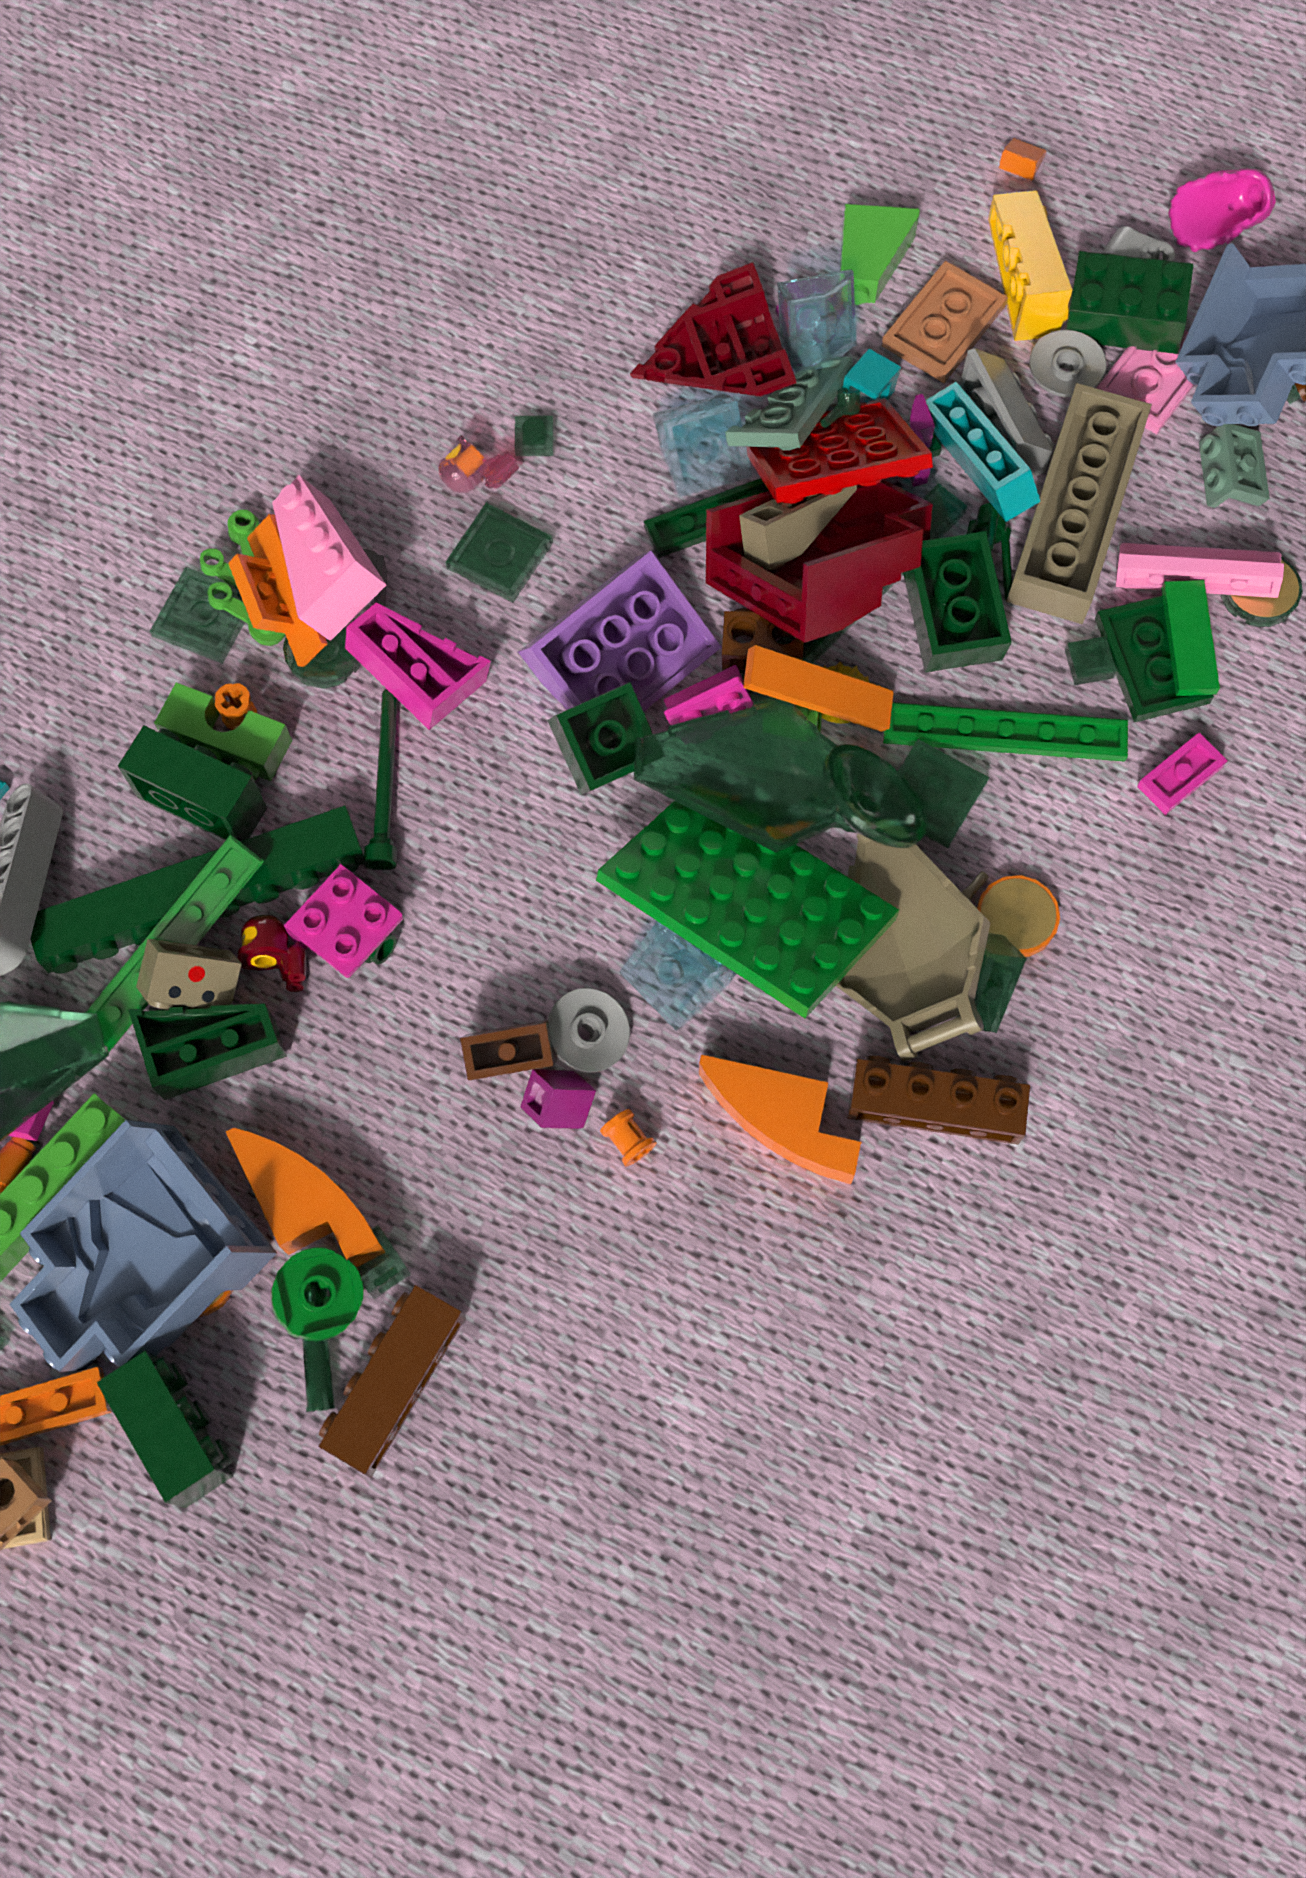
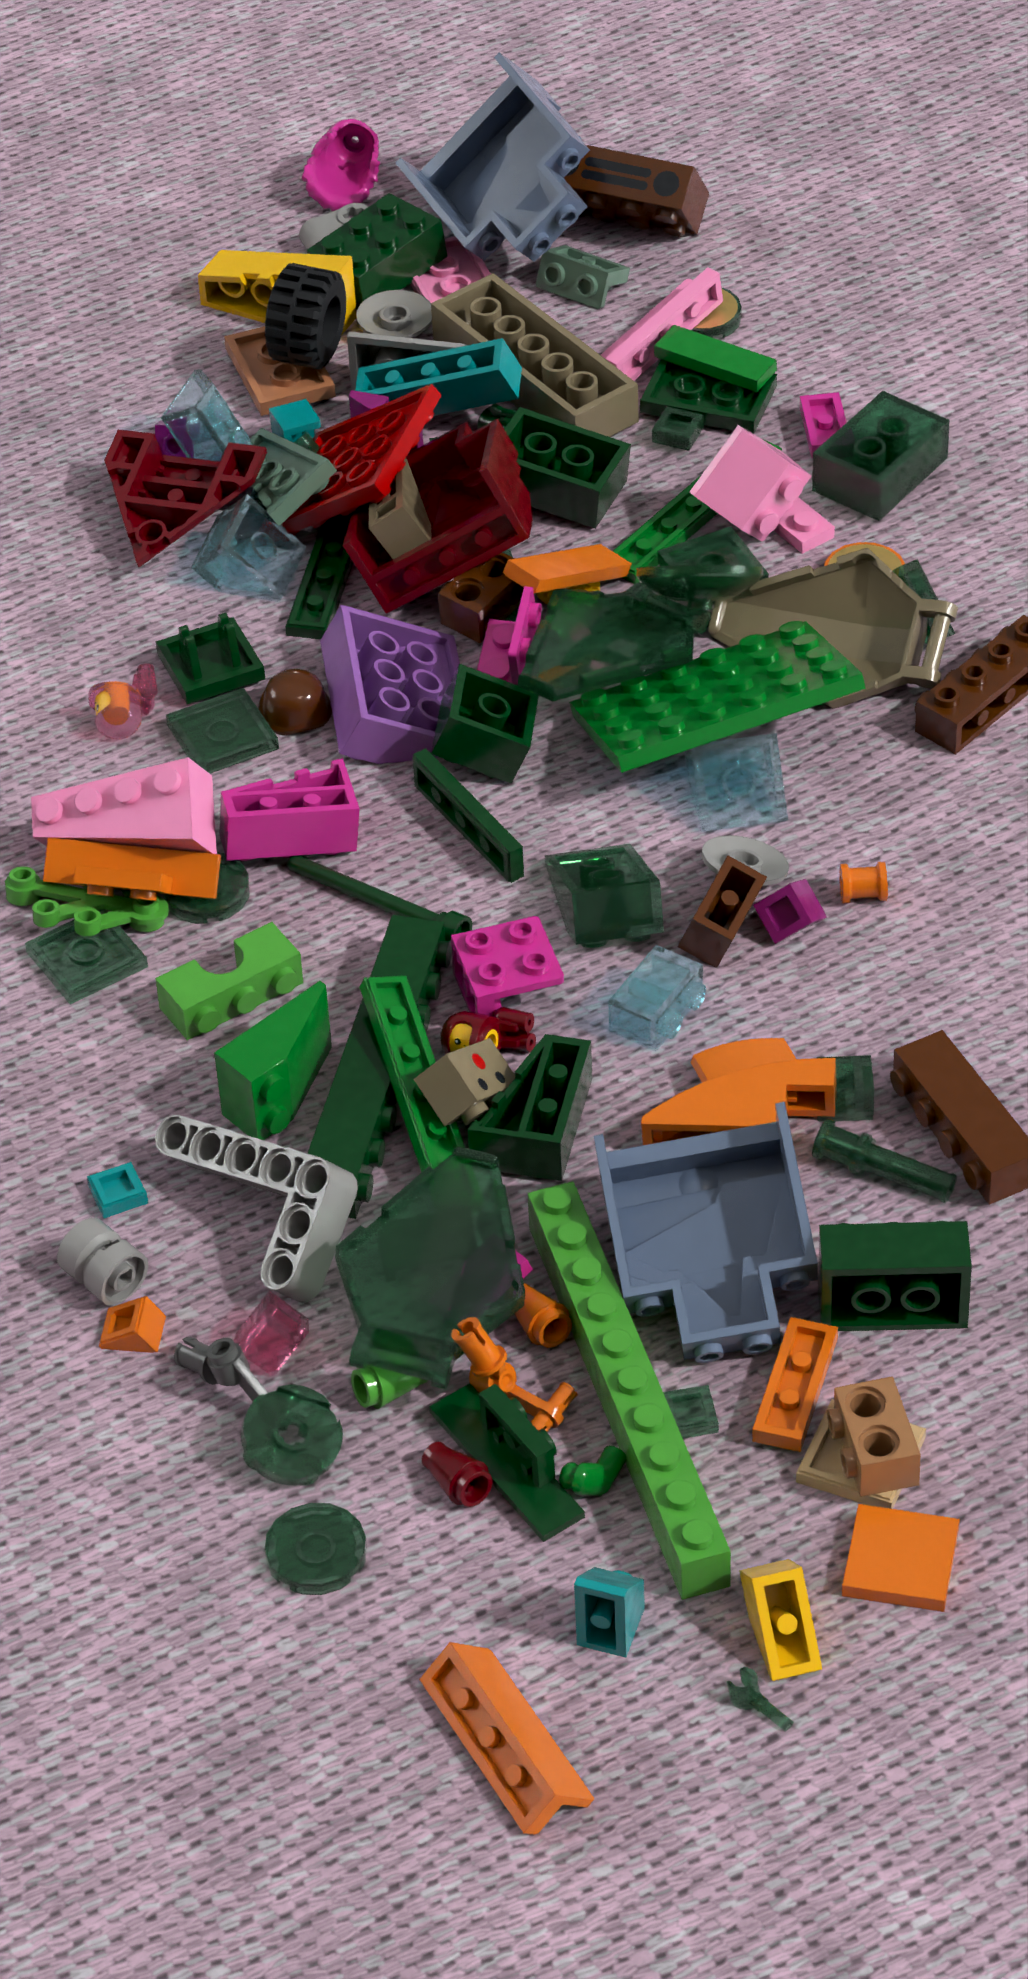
camera: 55 degrees left, 25 degrees down
dark green brick [118,725,267,841] -> none
orange bush [215,683,258,731] -> none
green plate [270,1248,364,1341] -> none
clear green plate [514,415,554,456] -> none
orange slope [699,1055,861,1184] -> none
bright green slope [838,204,920,305] -> none
orange slope [999,138,1047,181] -> none
none -> dark green plate [155,612,265,704]
none -> green slope [214,981,332,1140]
none -> reddish brown helmet [258,669,332,735]
none -> black tyre [265,263,346,370]
none -> dark green tile [413,748,524,883]
none -> clear green slope [544,844,664,948]
none -> clear light blue brick [608,945,706,1052]
none -> bright pink slope [690,425,812,541]
none -> orange slope [690,1038,796,1083]
none -> bright pink plate [774,497,835,554]
none -> clear green brick [812,391,950,521]

